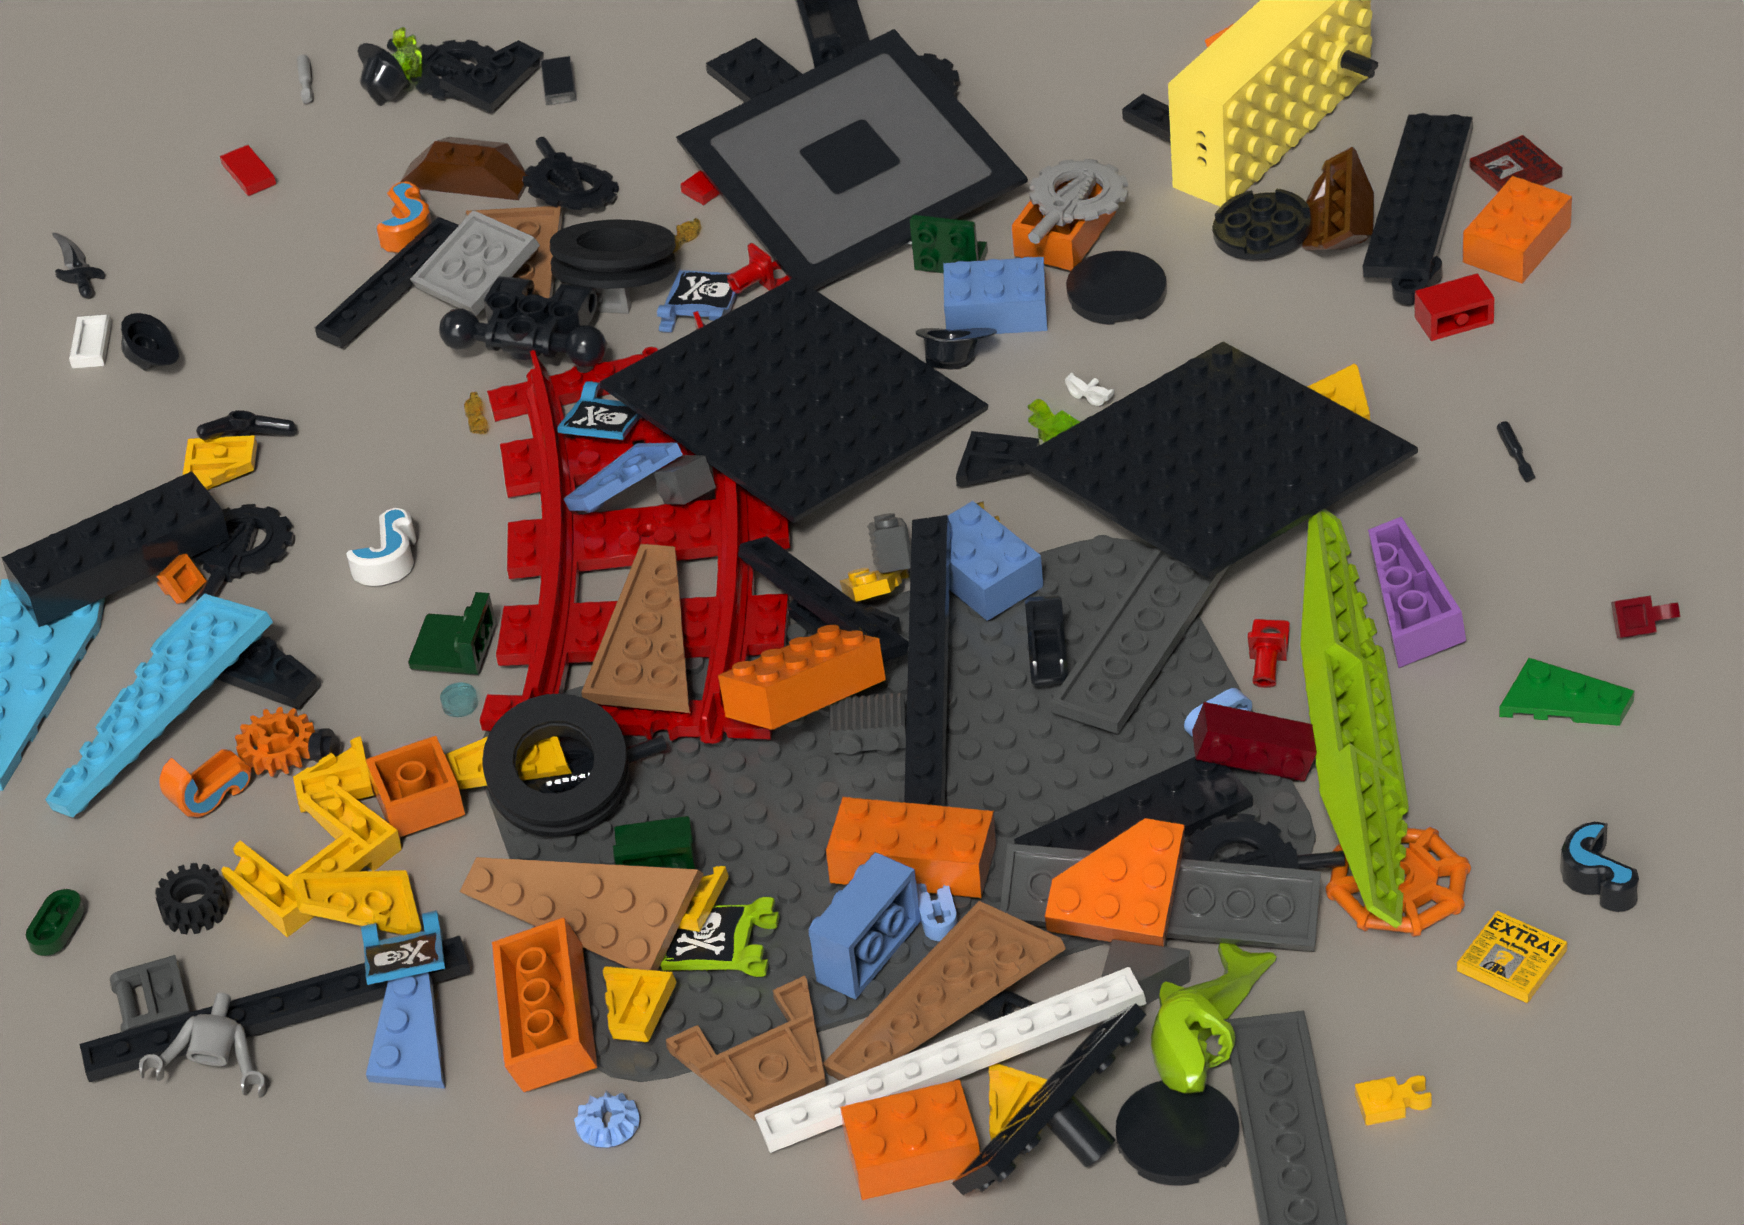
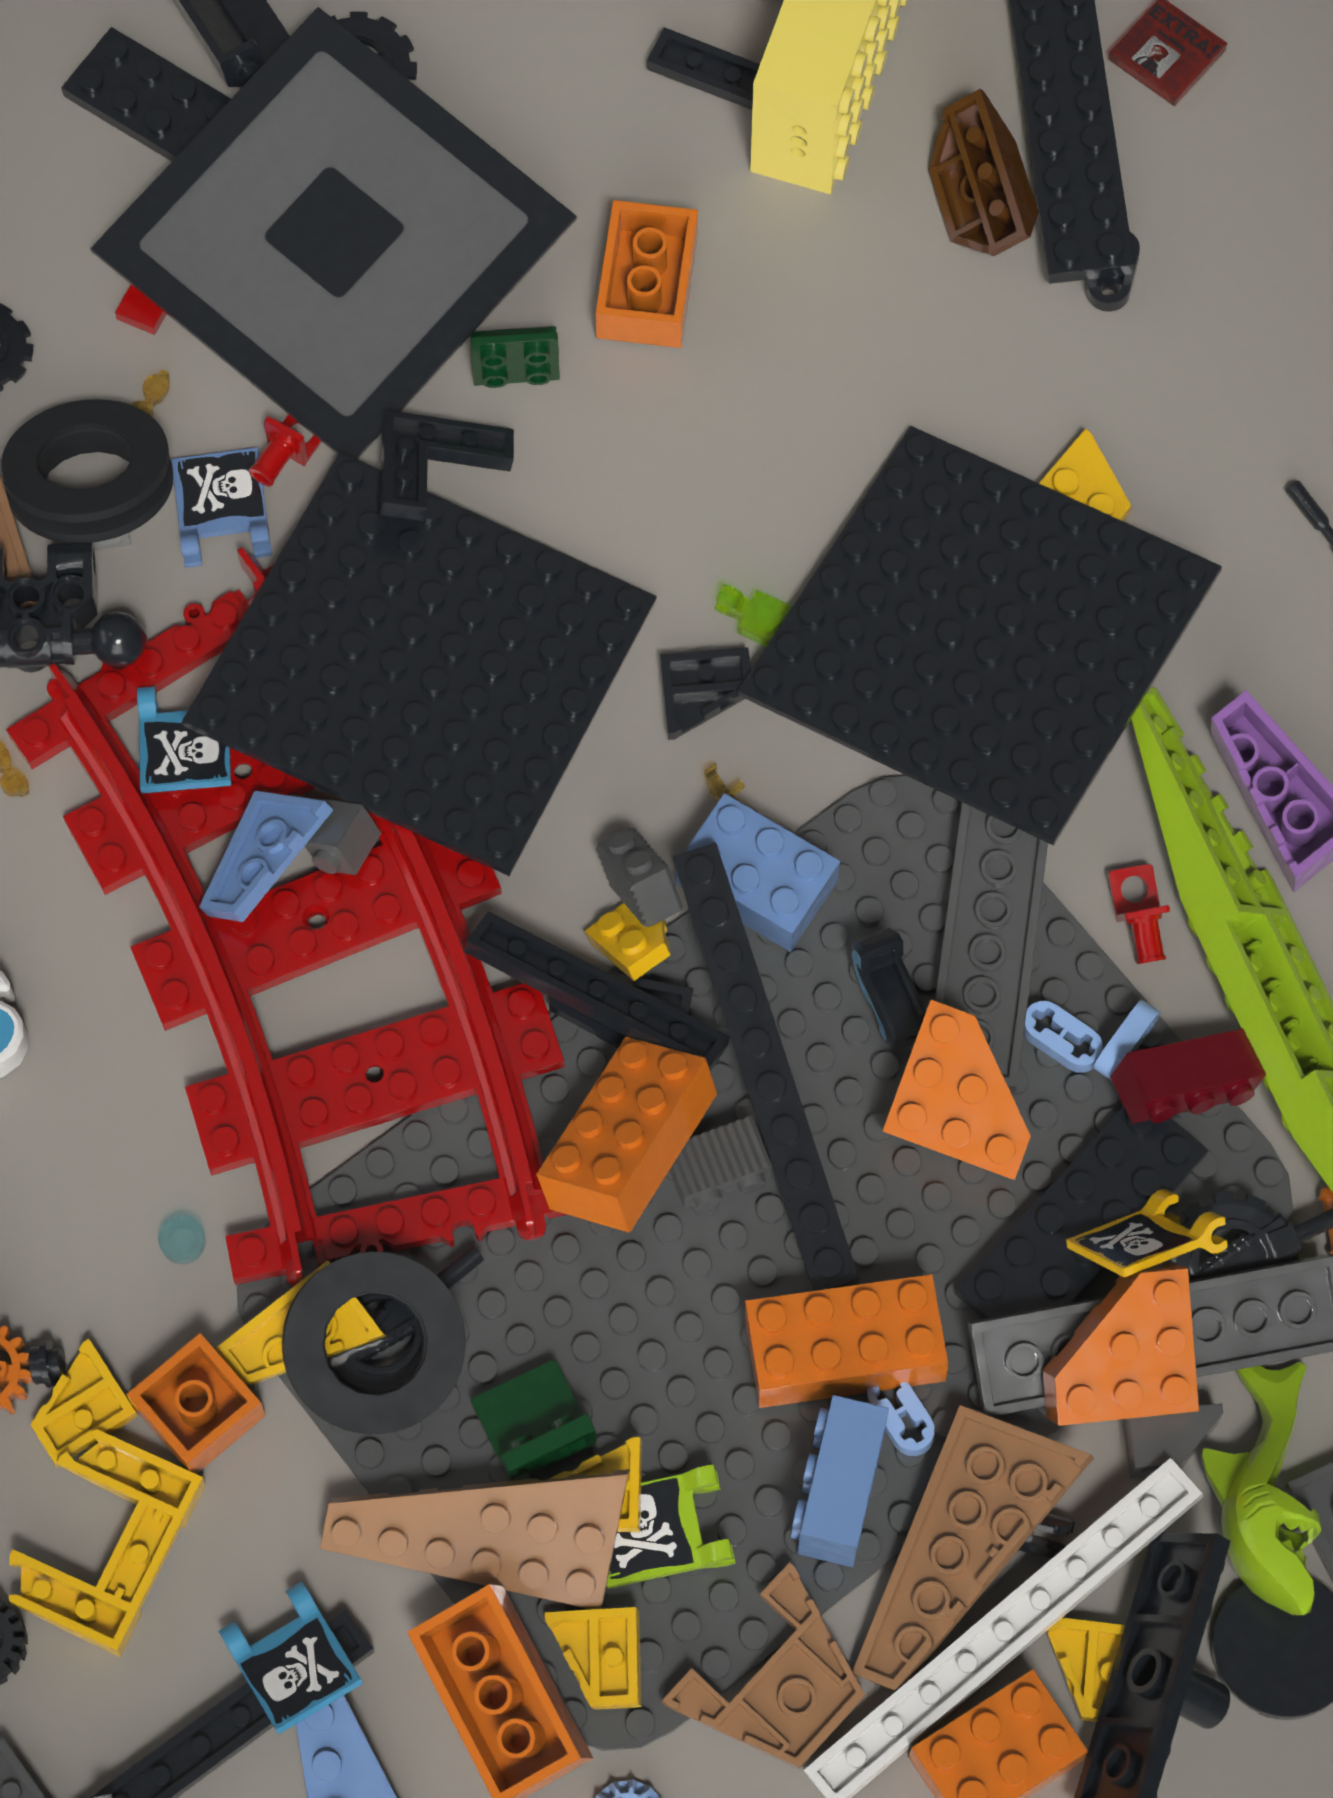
camera: 25 degrees left, 25 degrees up
yellow wing [292,870,421,935] -> none
dark green bracket [408,592,496,675] -> none
medium nougat wing [581,544,690,713] -> none
black piece [915,328,997,369] -> none
medium blue brick [943,257,1048,334] -> none
light grey bar [1028,159,1128,244] -> none
white piece [1065,372,1114,406] -> none
black tile [1066,251,1167,325] -> none
black tile [1212,189,1312,260] -> none
red brick [1414,273,1495,341] -> none
orange brick [1463,176,1572,283] -> none
none -> black plate [380,410,514,521]
none -> orange brick [883,1000,1031,1180]
none -> light blue beam [1024,1001,1103,1073]
none -> flag [1066,1189,1227,1278]

